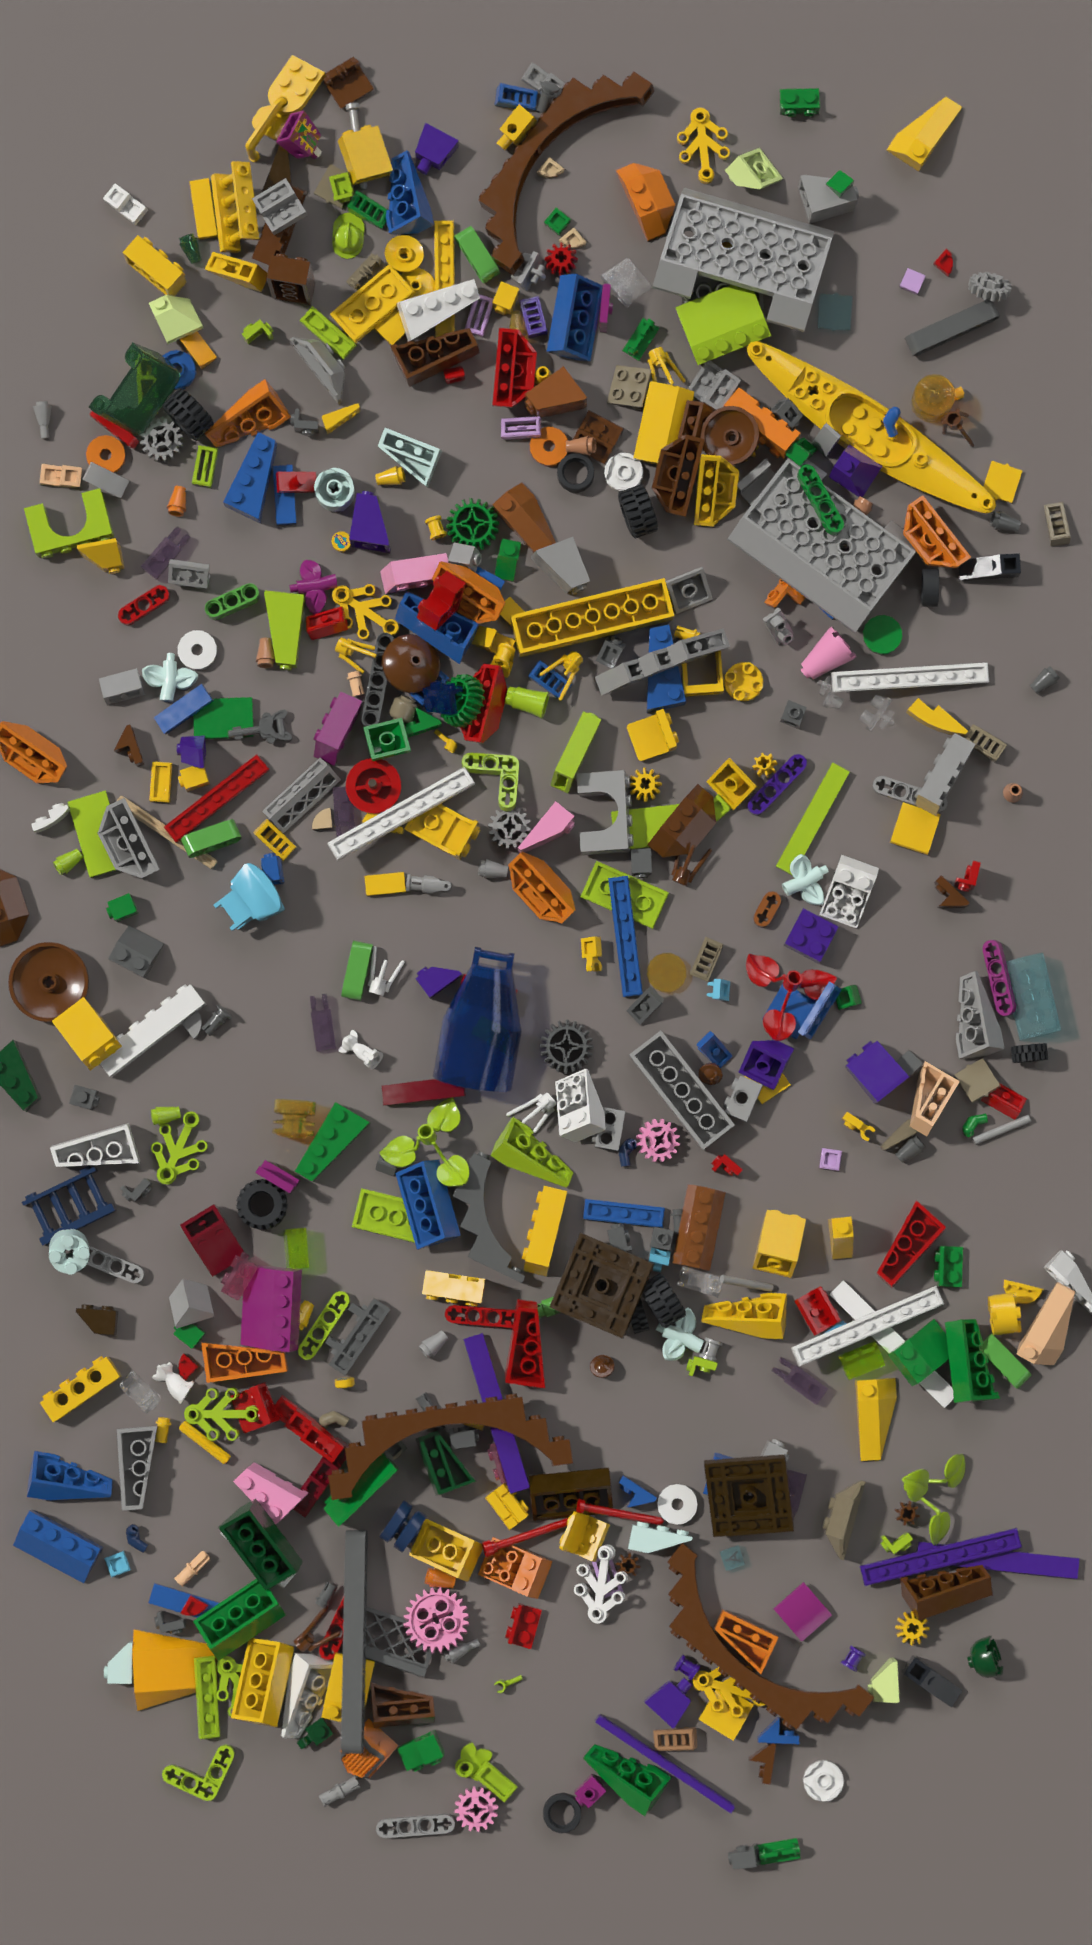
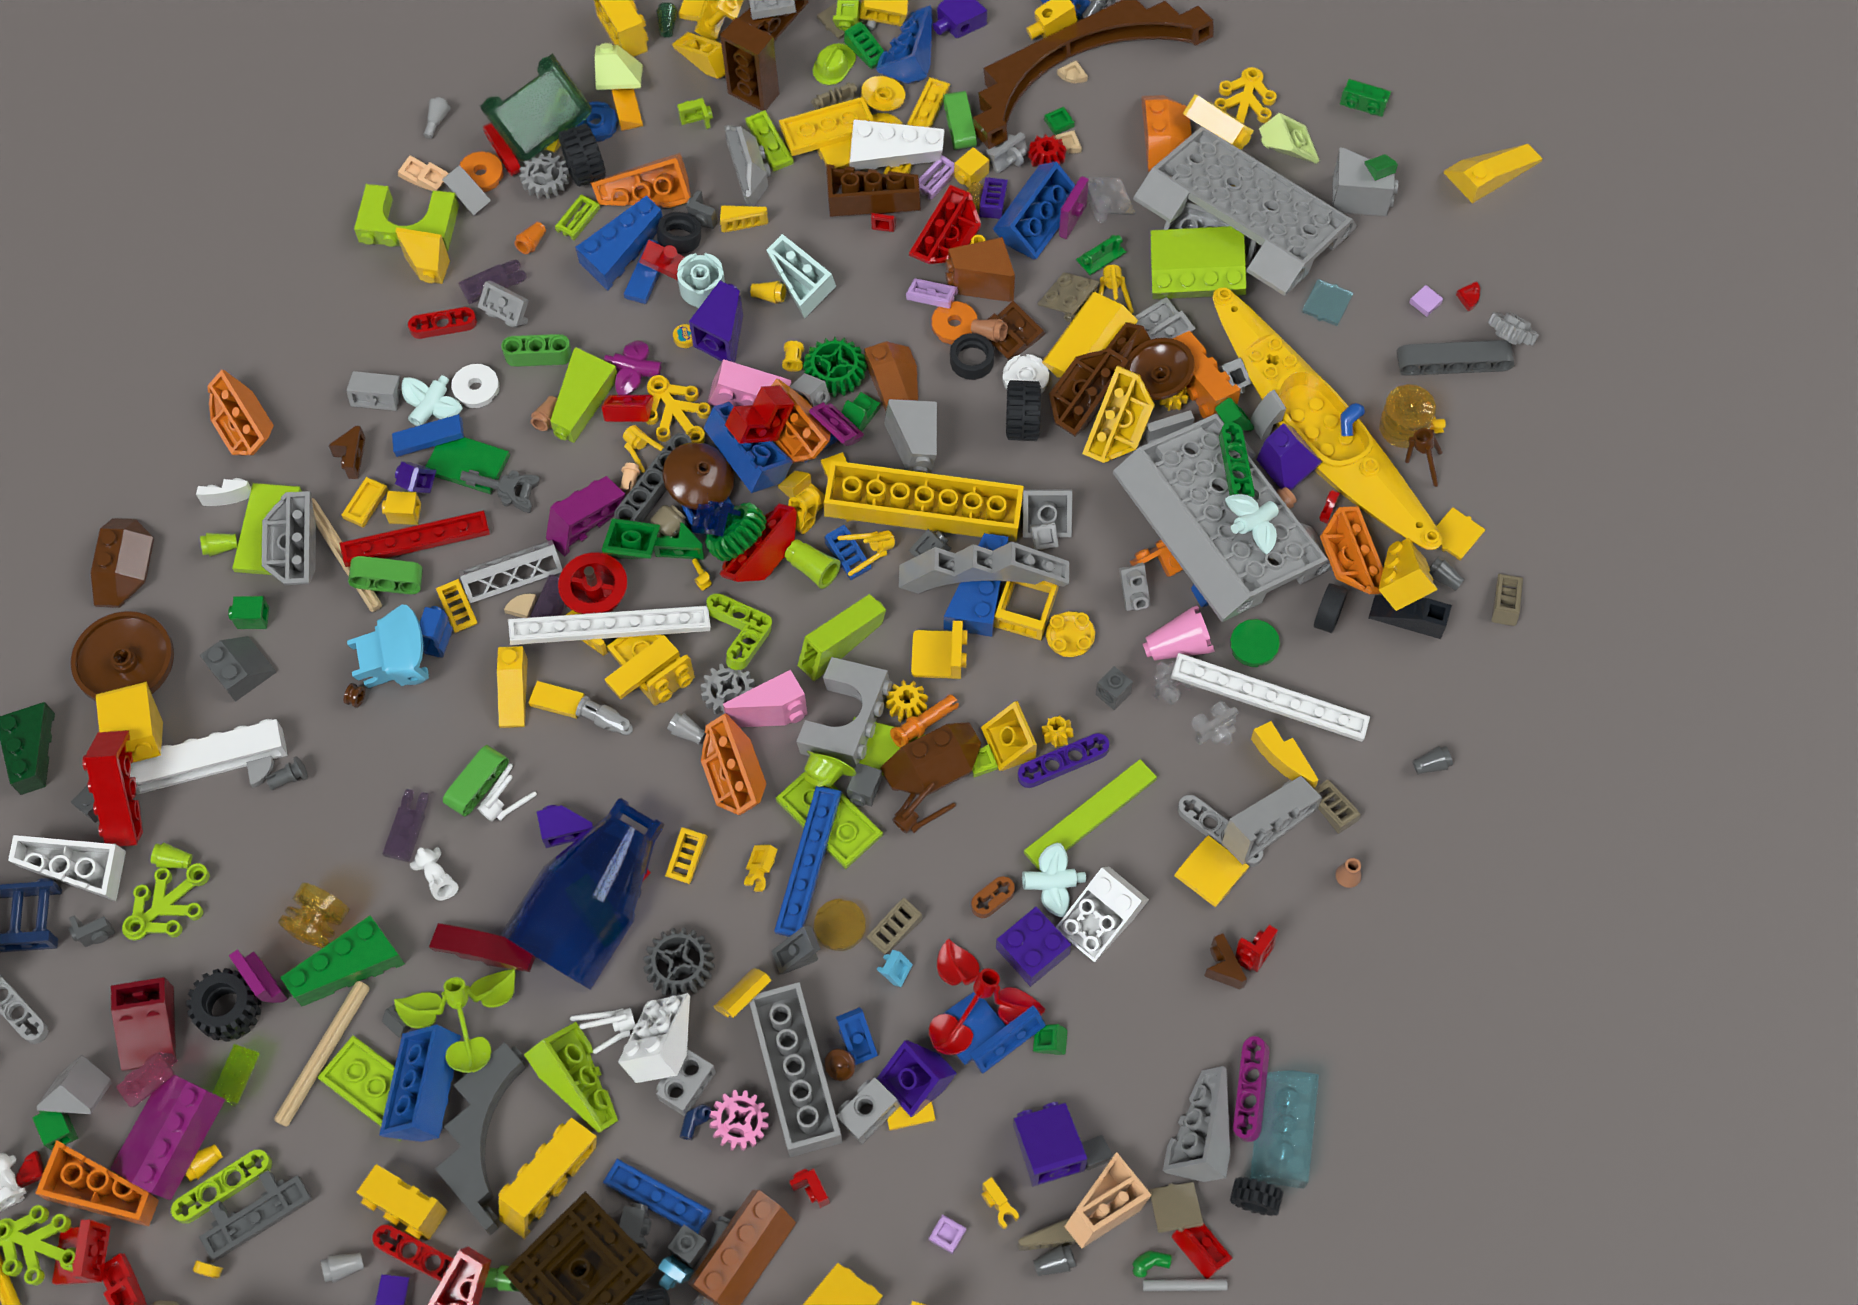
camera: 20 degrees right, 20 degrees down
none -> red wedge [82,730,143,846]
none -> tan axle [274,981,369,1127]
none -> reddish brown bush [343,683,366,708]
none -> yellow slope [497,646,528,728]
none -> yellow tile [604,635,680,700]
none -> black tyre [657,212,701,254]
none -> yellow slope [665,827,708,884]
none -> yellow slope [713,968,771,1018]
none -> lime piece [804,751,856,787]
none -> magenta slope [809,402,864,446]
none -> orange pin [890,694,959,748]
none -> light grey tile [1030,521,1059,550]
none -> slope [1183,94,1254,150]
none -> light aqua plant [1225,494,1279,555]
none -> red tile [1319,490,1339,524]
none -> yellow wedge [1378,538,1437,611]

